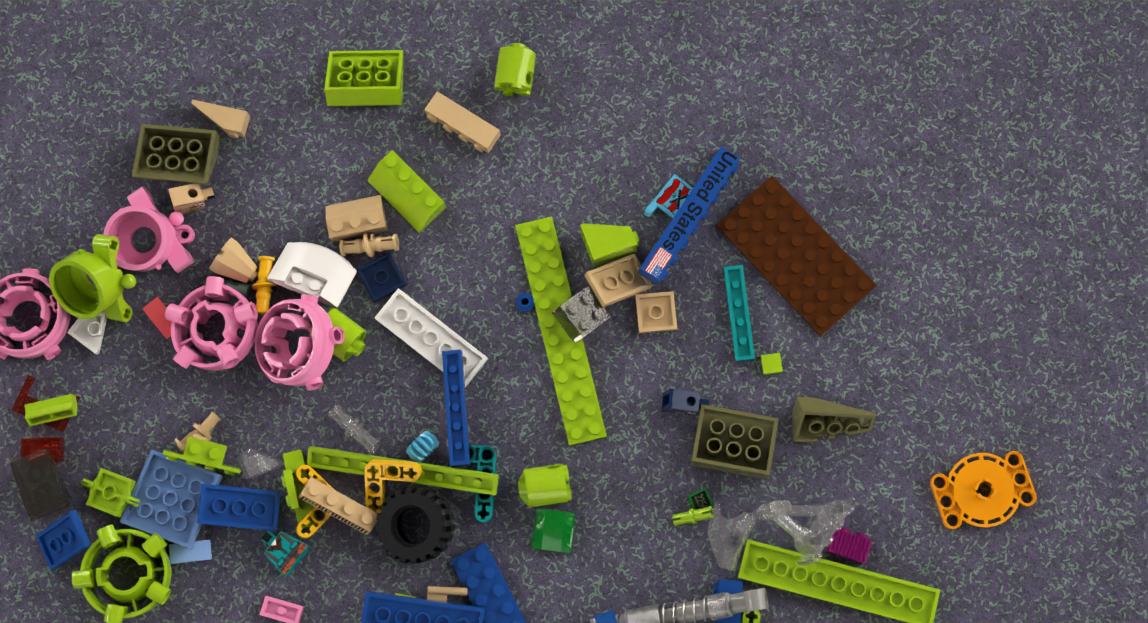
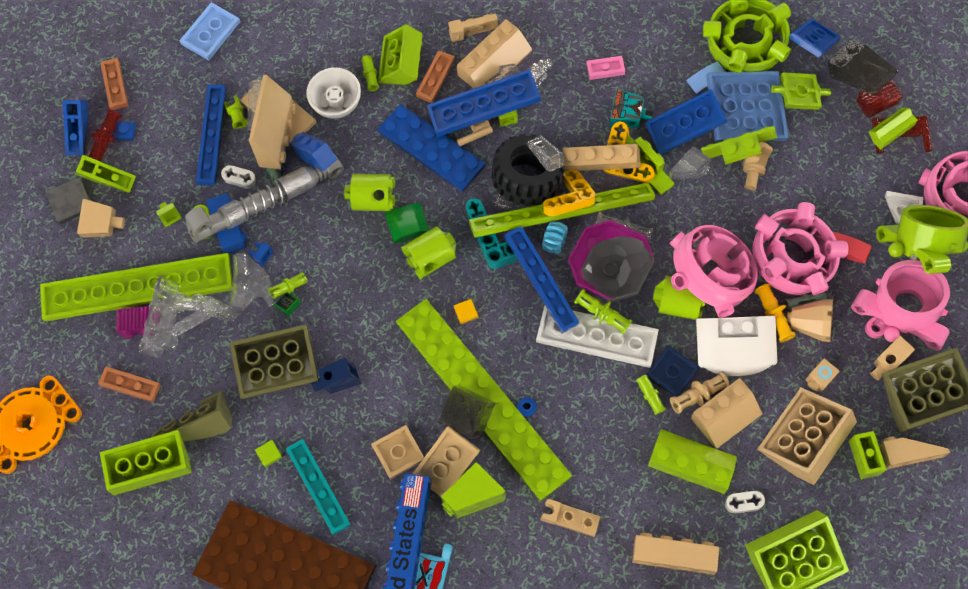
camera: 155 degrees right, 10 degrees down
none -> nougat plate [98,366,161,403]
none -> lime slope [99,430,192,495]
none -> blue tile [249,242,273,267]
none -> lime cylinder [344,174,395,211]
none -> yellow tile [454,299,478,324]
none -> clear slope [527,136,564,172]
none -> tan plate [540,499,600,537]
none -> dark grey rock [568,220,655,302]
none -> lime piece [574,288,633,335]
none -> lime pin [636,375,666,415]
none -> white beam [725,491,765,514]
none -> tan slope [758,387,857,485]
none -> tan brick [806,358,840,393]
none -> lime brick [848,431,887,480]

